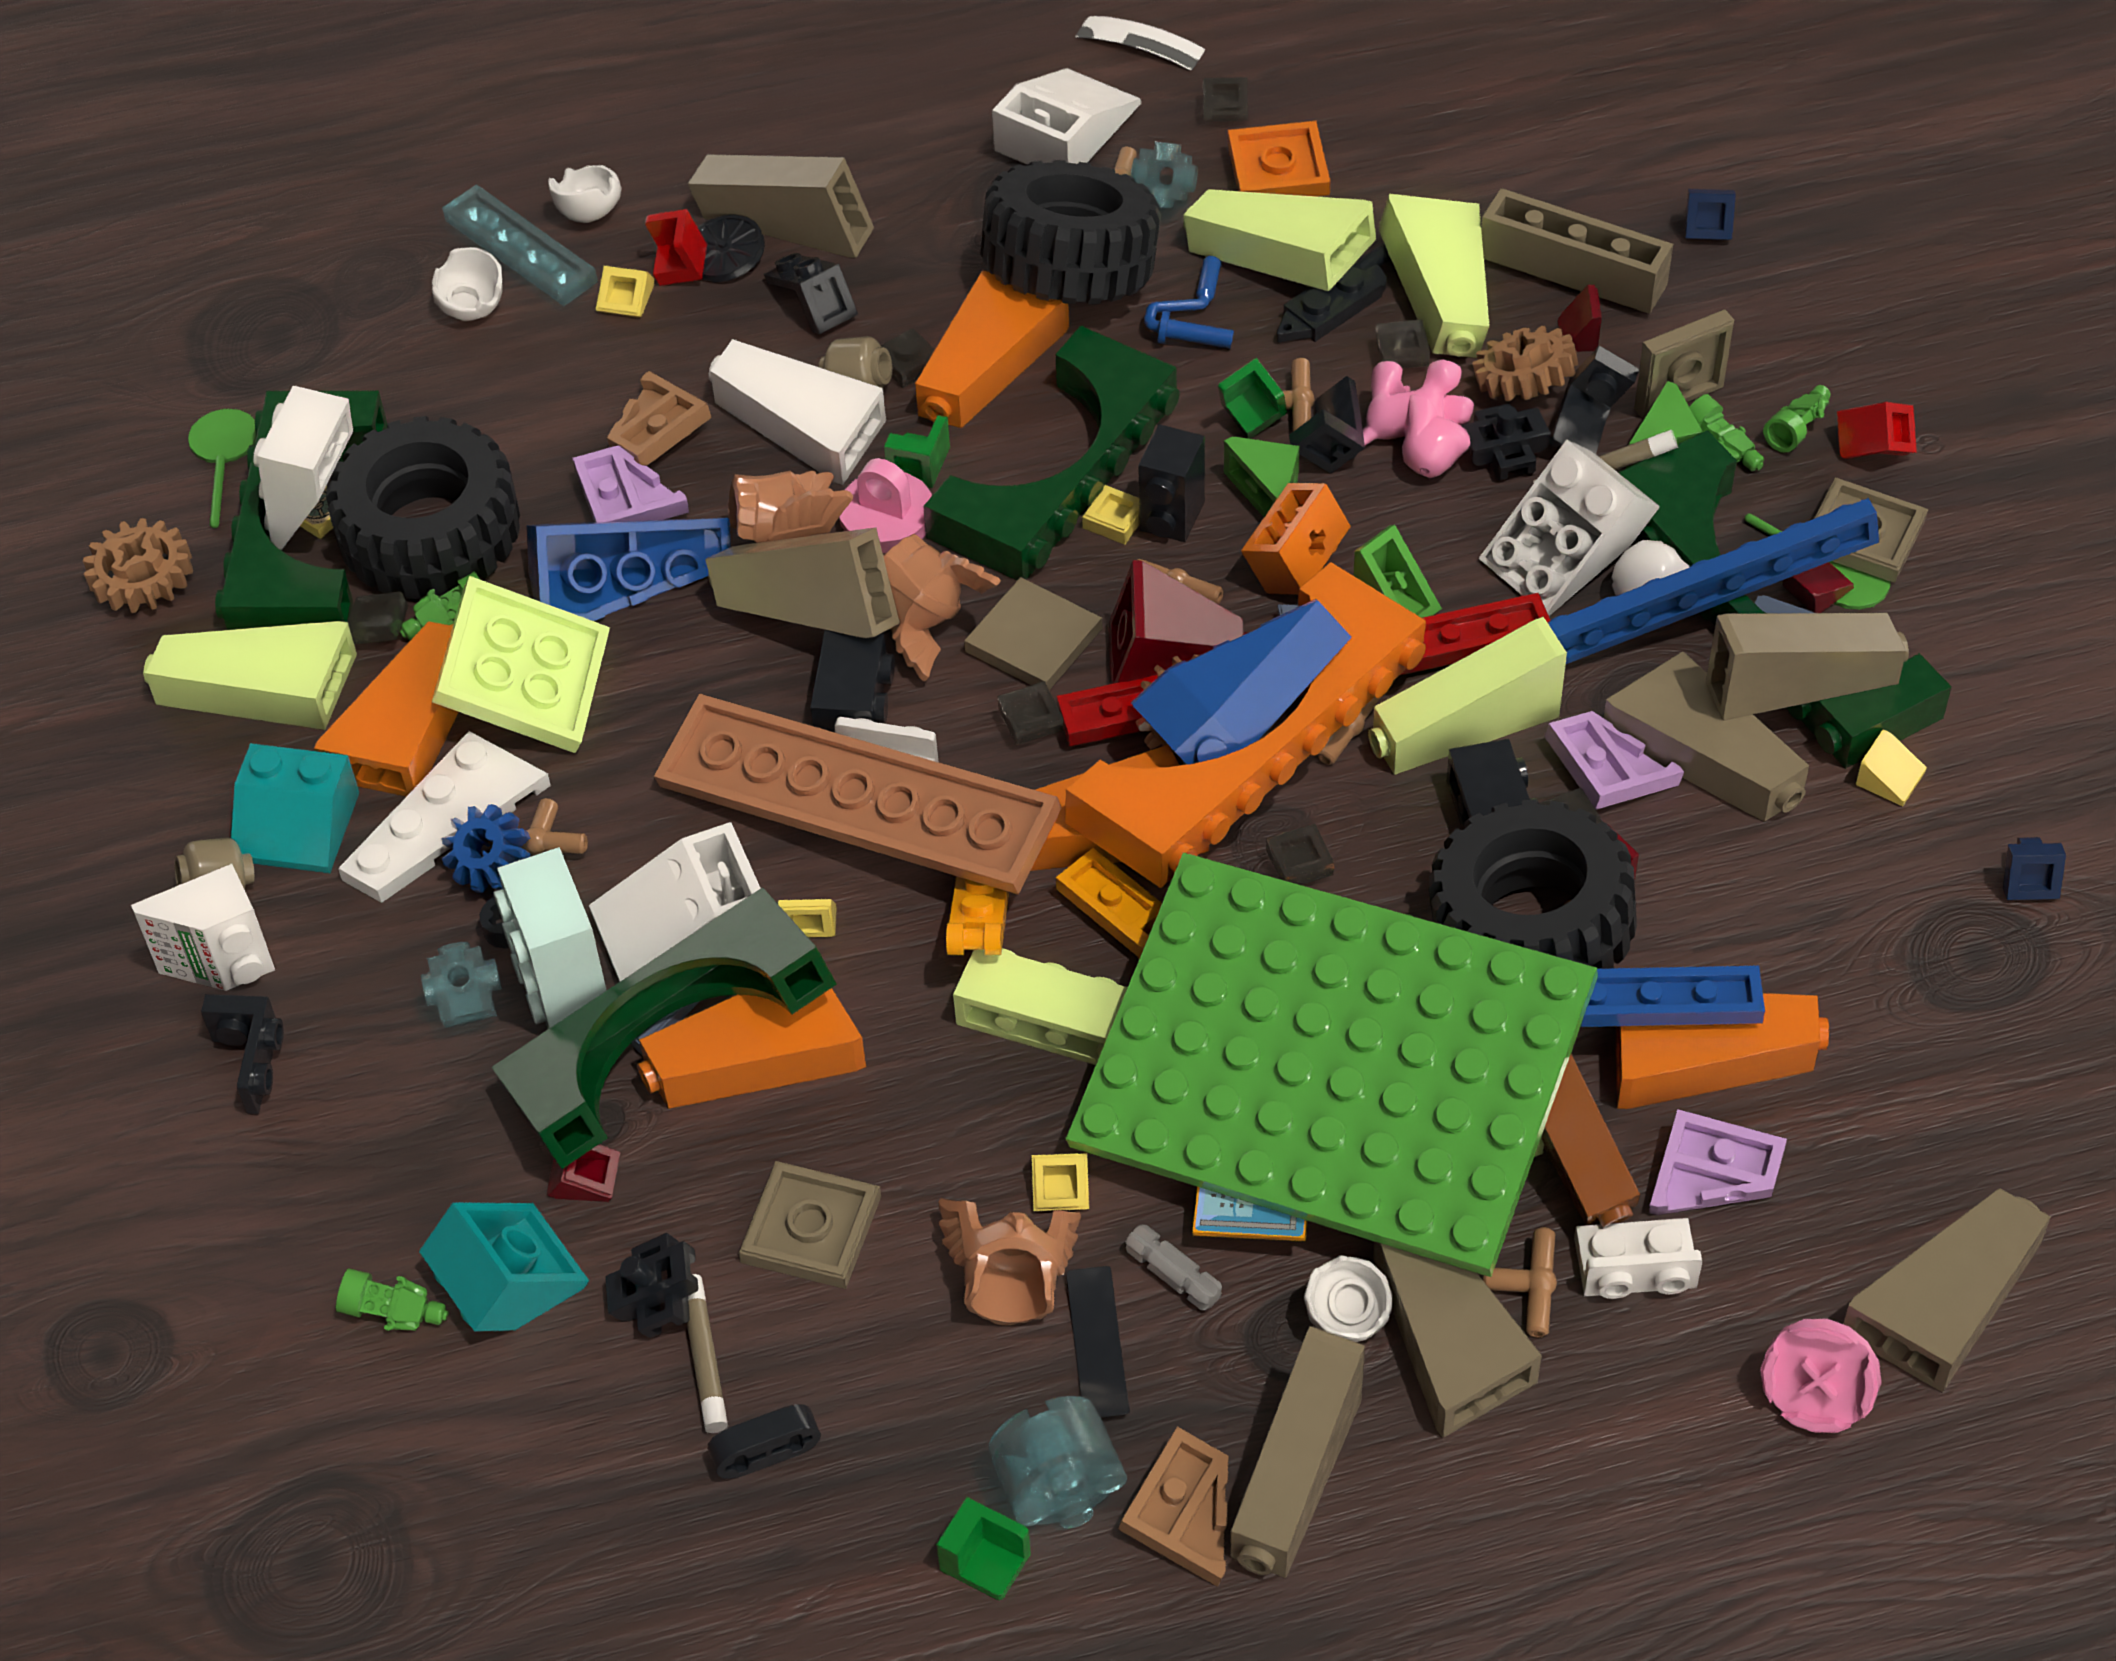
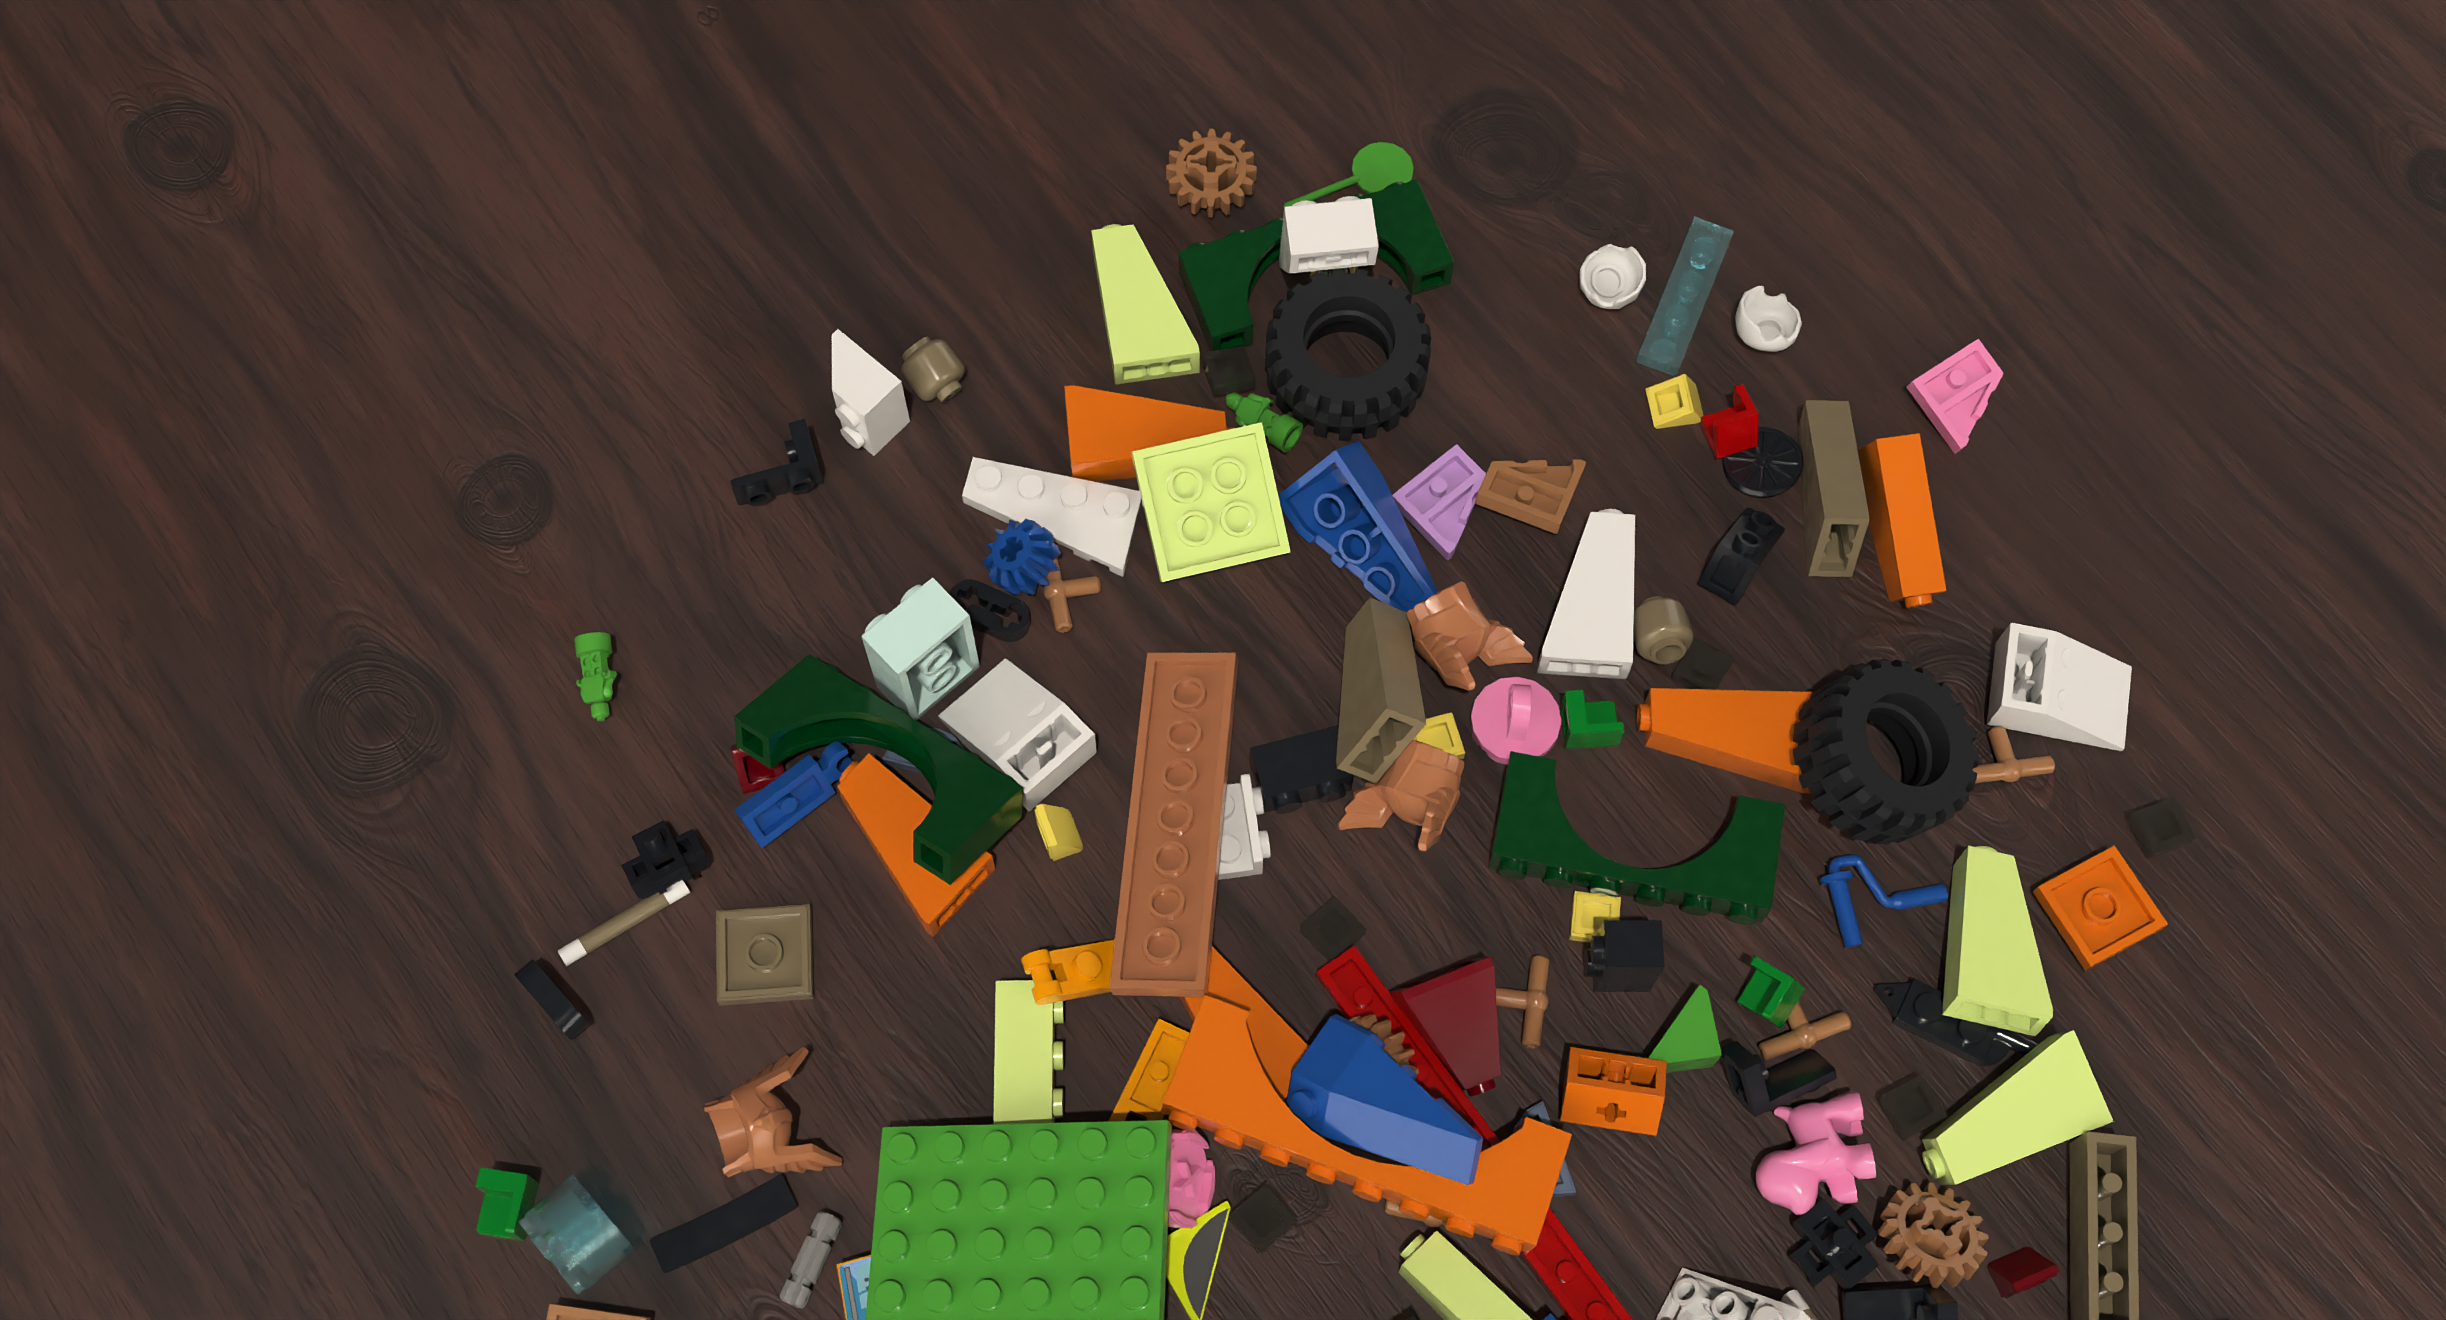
camera: 65 degrees right, 15 degrees up
teal slope [231,743,360,873] -> none
teal slope [419,1203,589,1331] -> none
clear light blue brick [421,942,502,1028] -> none
dark tan tile [964,577,1103,693] -> none
light yellow slope [1032,1153,1089,1211] -> none
white sticker [1076,16,1205,70] -> none
clear light blue brick [1131,142,1198,209] -> none
bright green slope [1353,525,1442,618] -> none
none -> blue plate [734,741,853,848]
none -> orange slope [1858,433,1947,608]
none -> bright pink wing [1906,339,2004,454]

